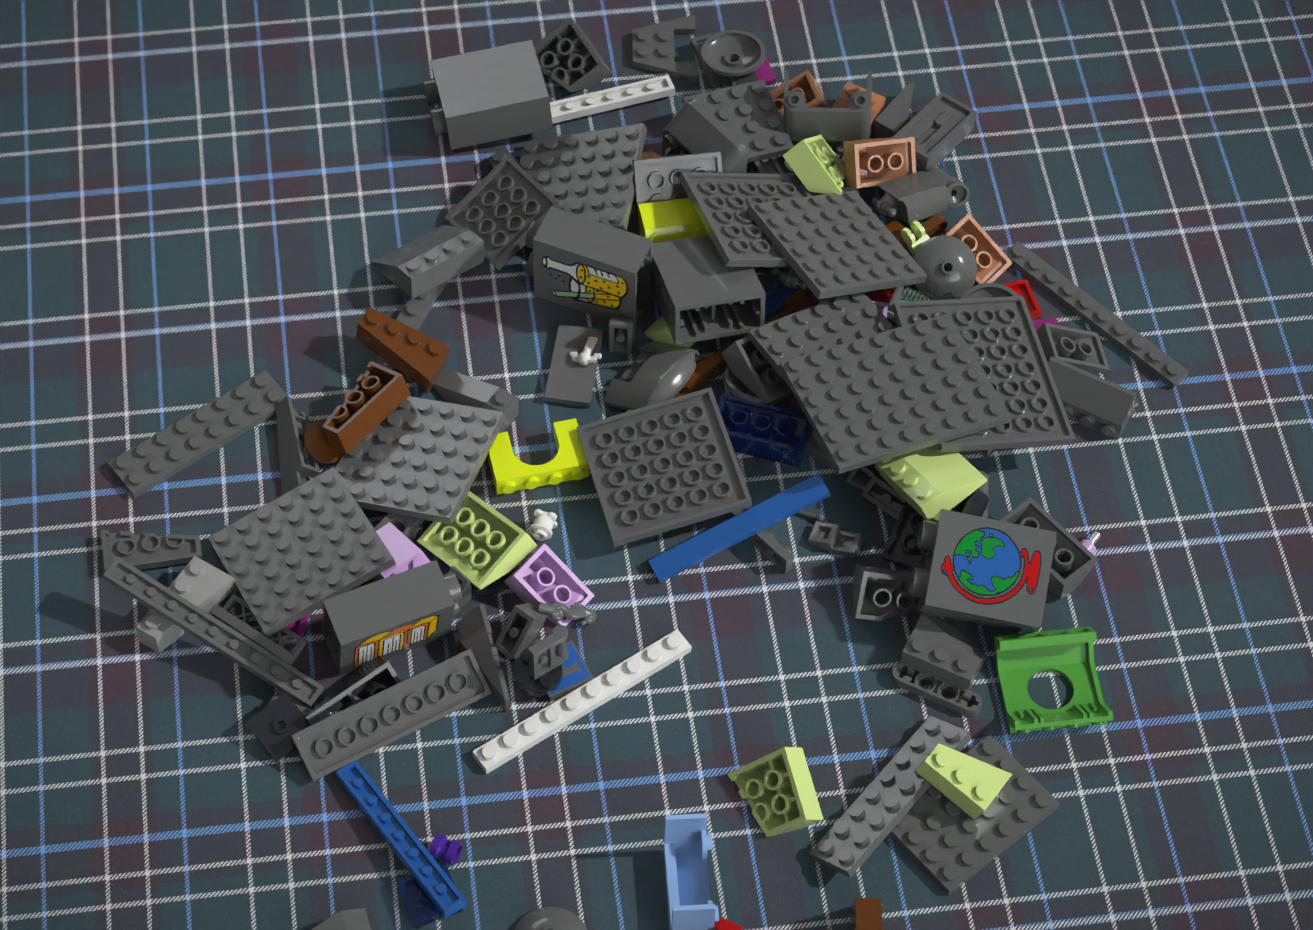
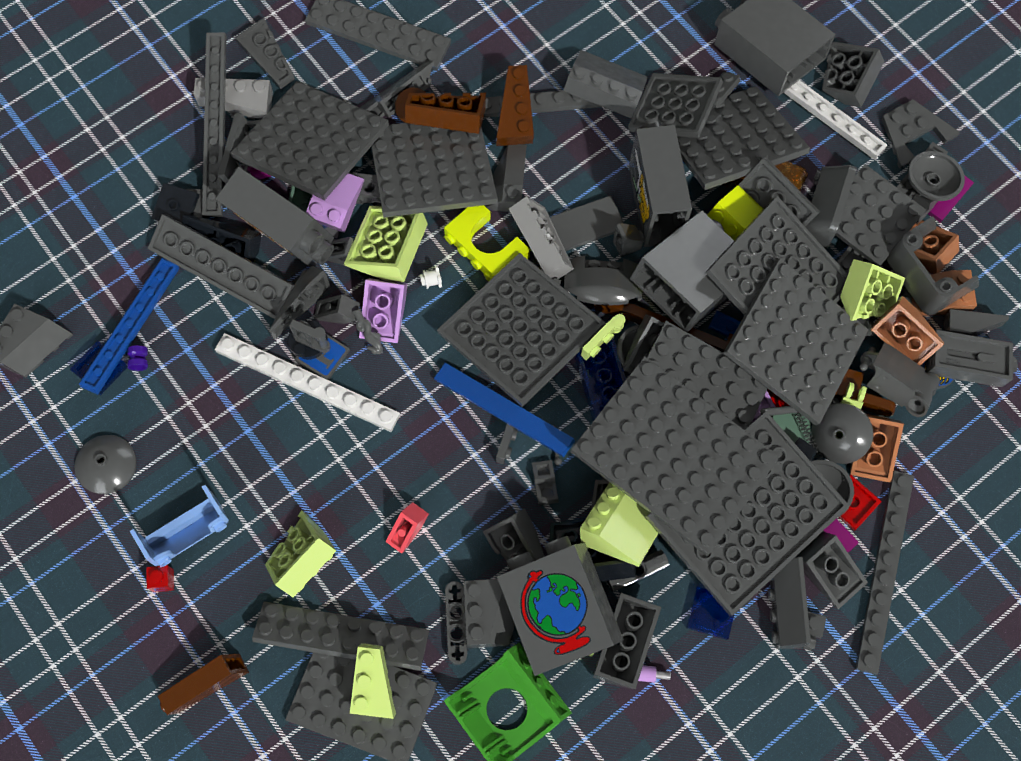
camera: 60 degrees right, 15 degrees up
white piece [570,337,602,365] -> none
none -> coral slope [386,502,429,553]
none -> light grey wedge [509,196,574,279]
none -> yellowish green hinge [581,313,626,360]
none -> clear blue plate [687,587,734,640]

